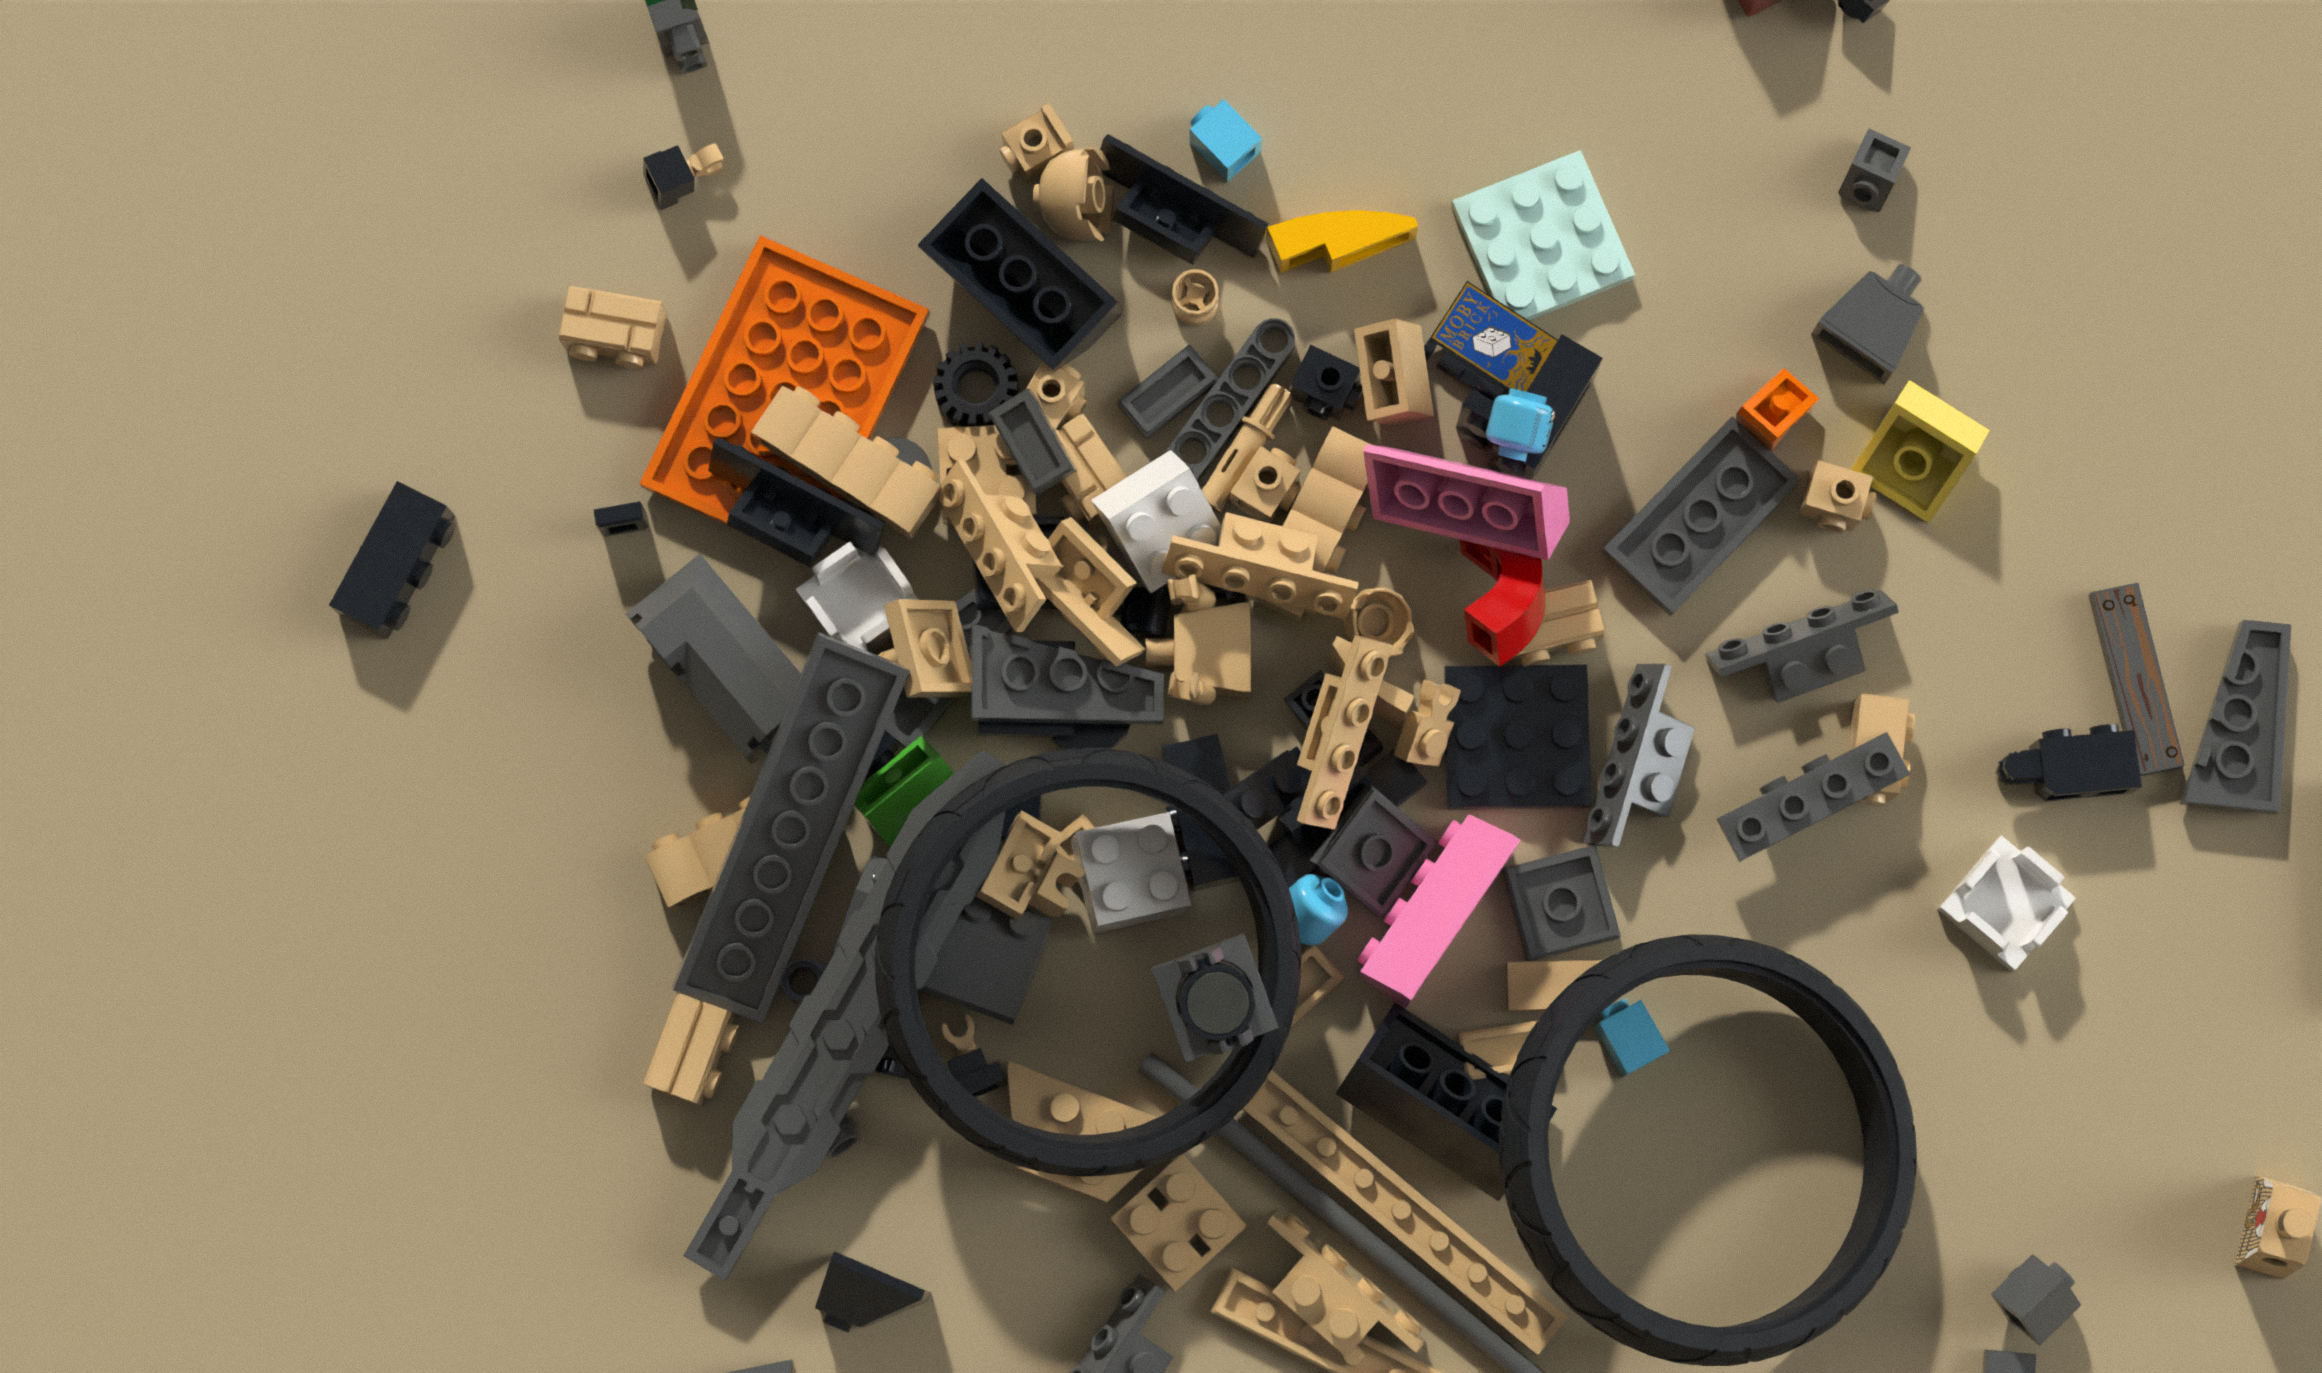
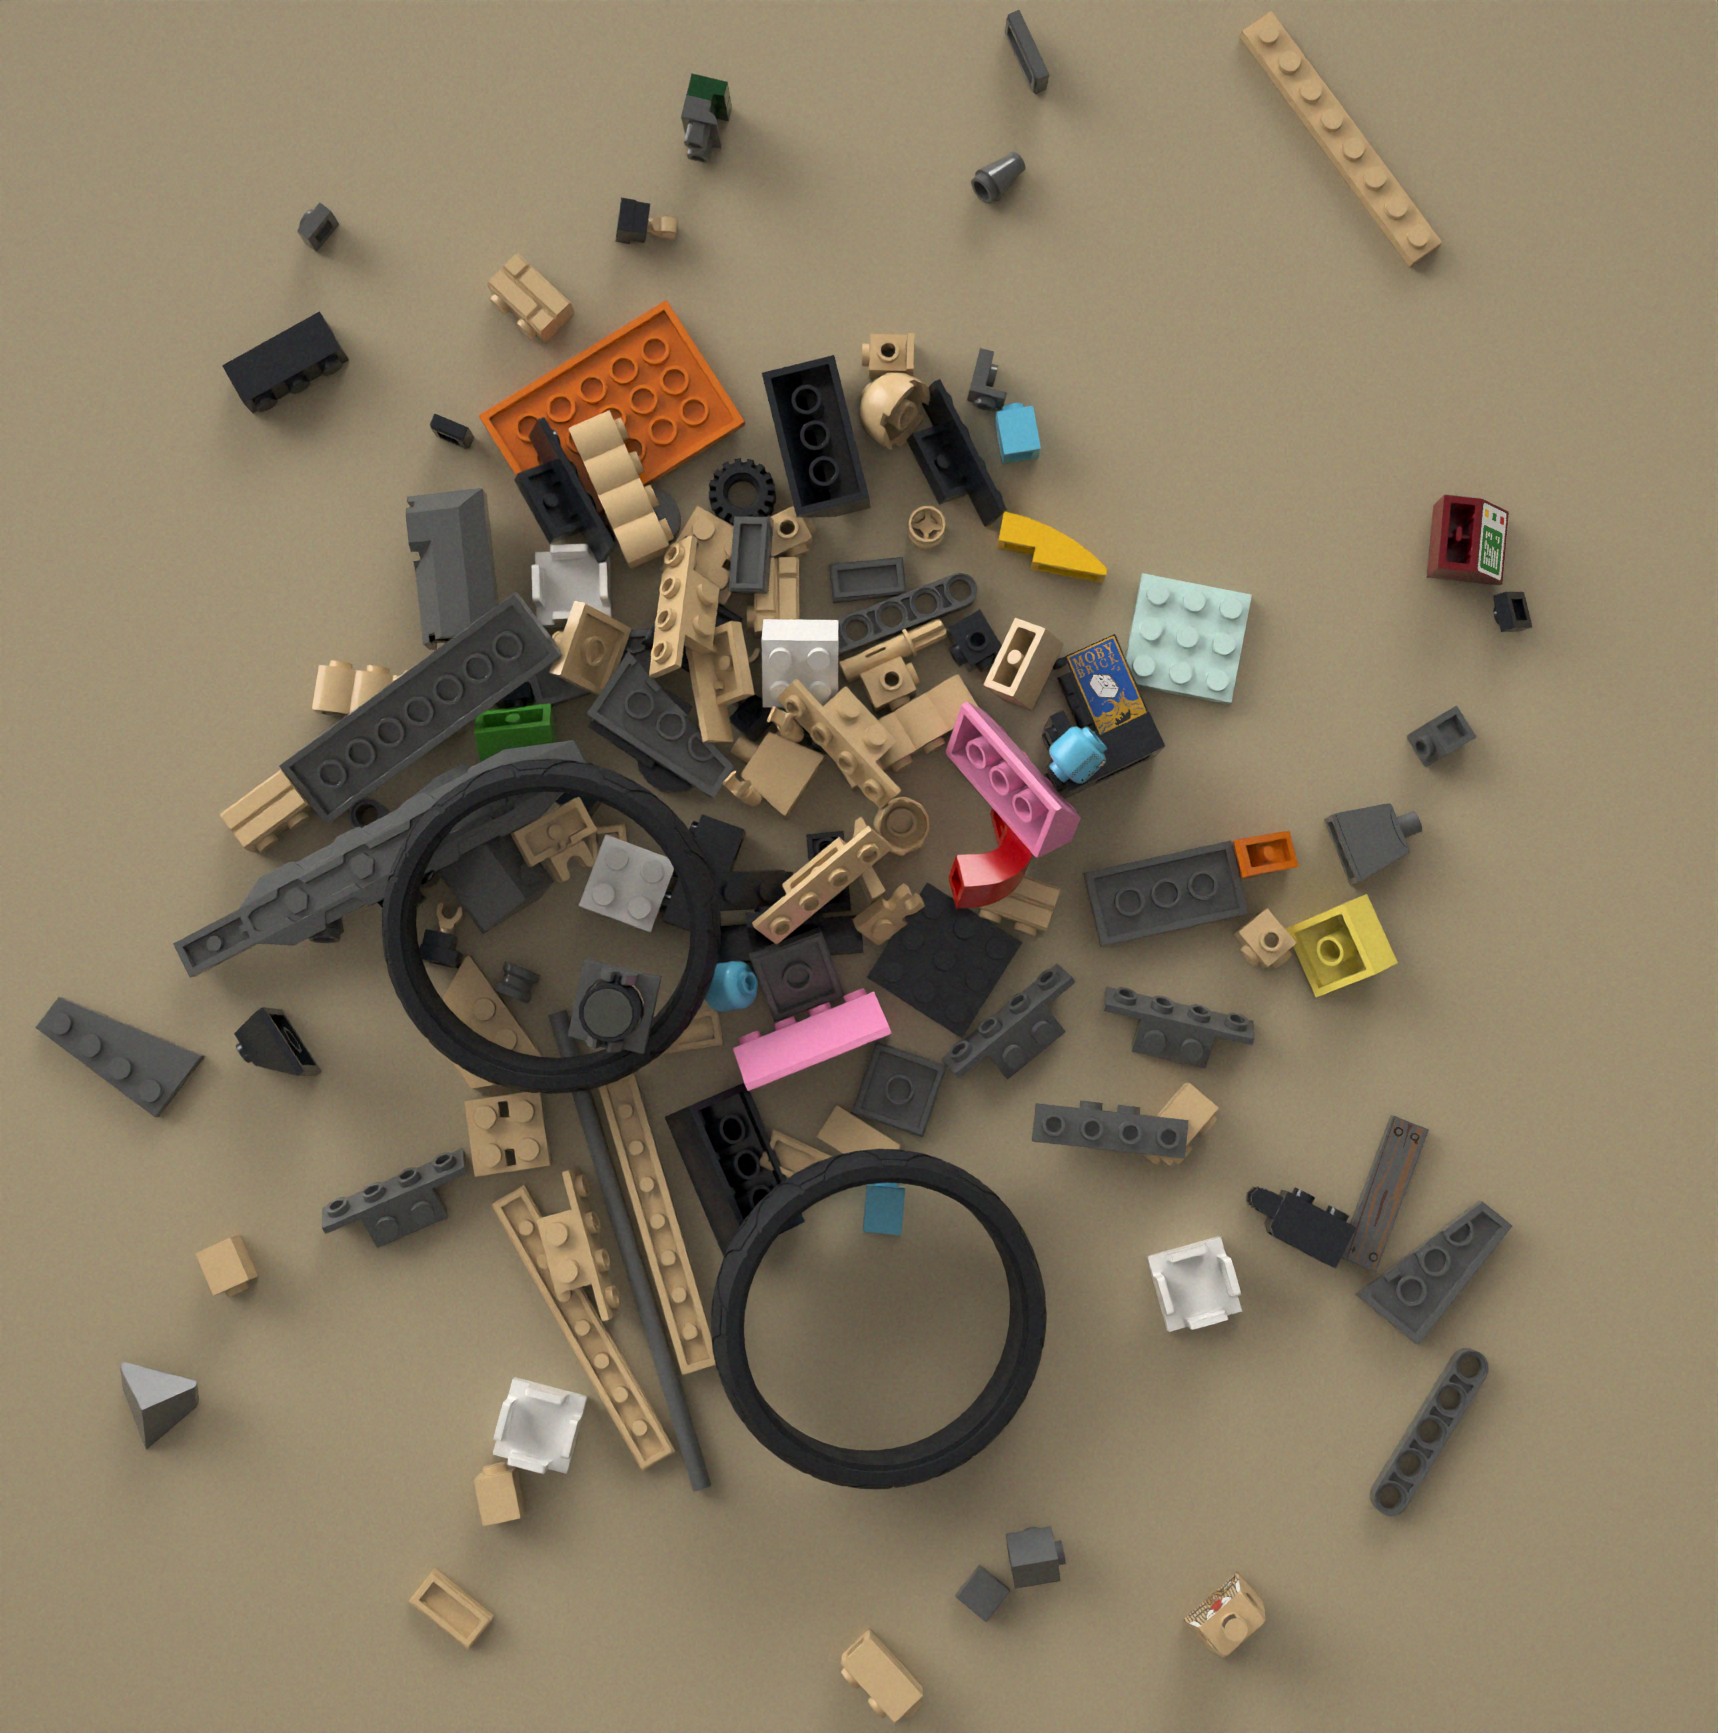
camera: 30 degrees right, 5 degrees up
none -> dark grey plate [297,202,339,252]
none -> dark grey wheel [494,962,541,1003]
none -> dark grey bracket [967,348,1007,411]

